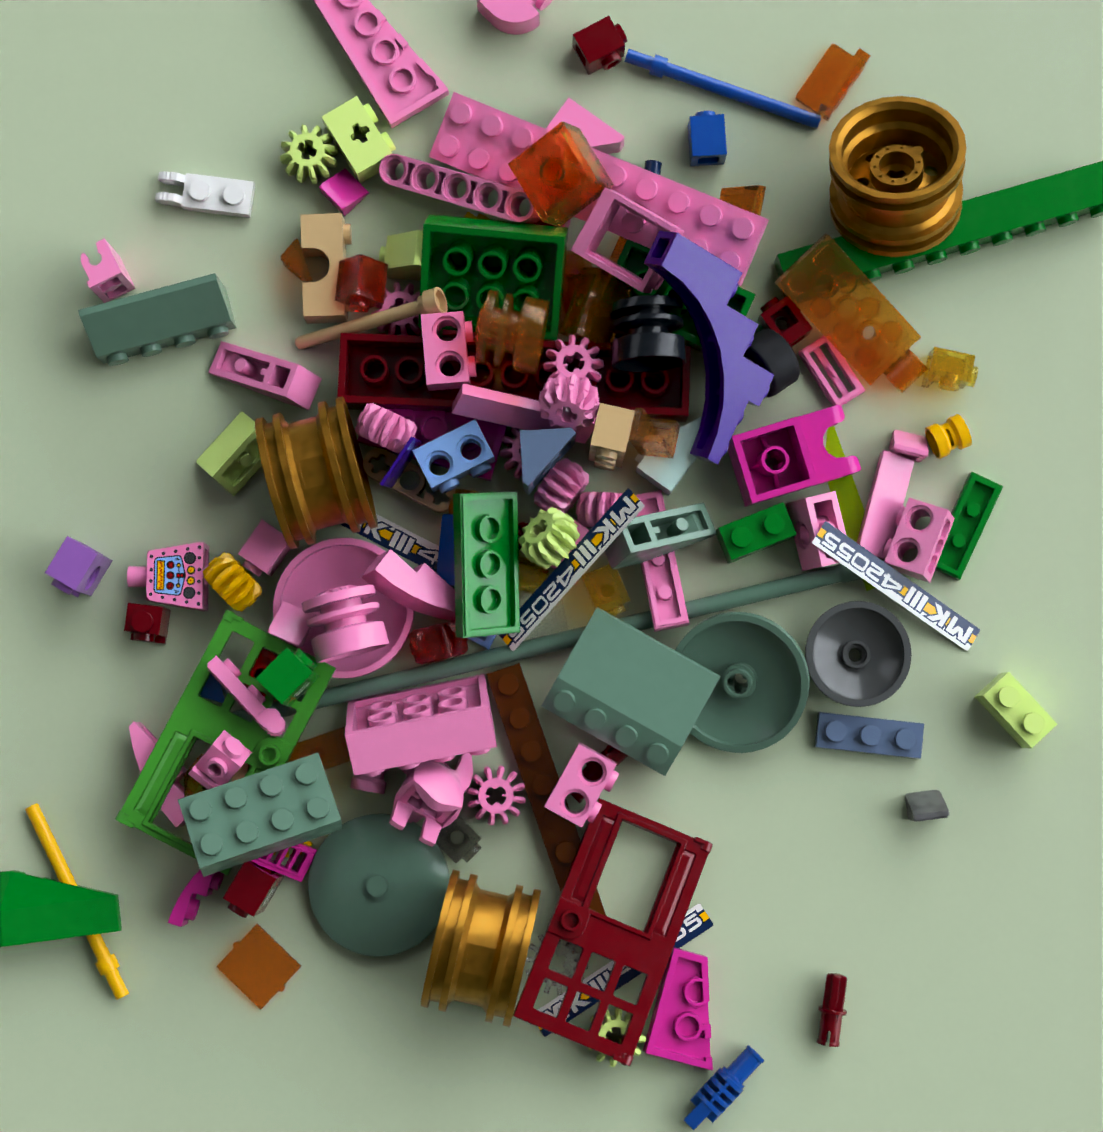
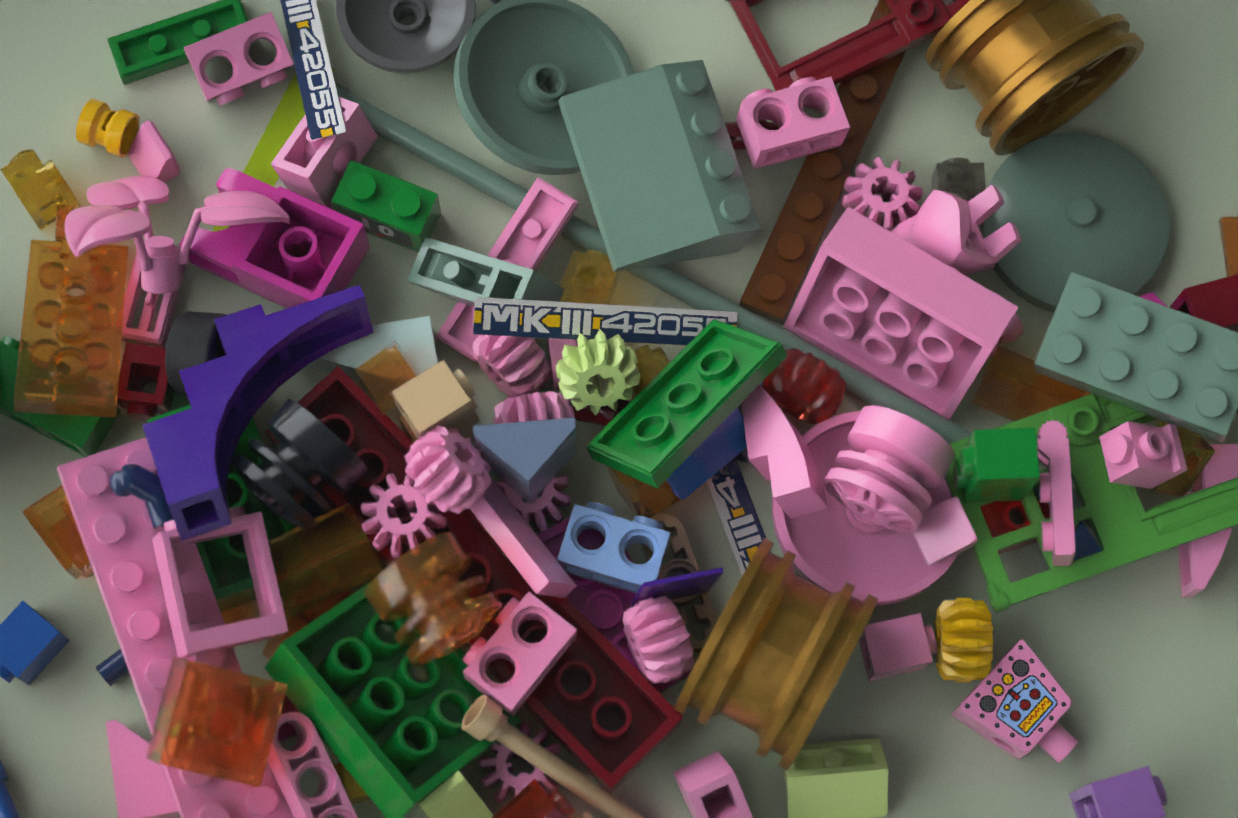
camera: 140 degrees left, 10 degrees down
dark red brick [124,603,171,644] -> none
bright pink slope [857,450,914,560] -> none
none -> bright pink plant [65,176,290,294]
none -> dark blue arm [110,464,173,529]

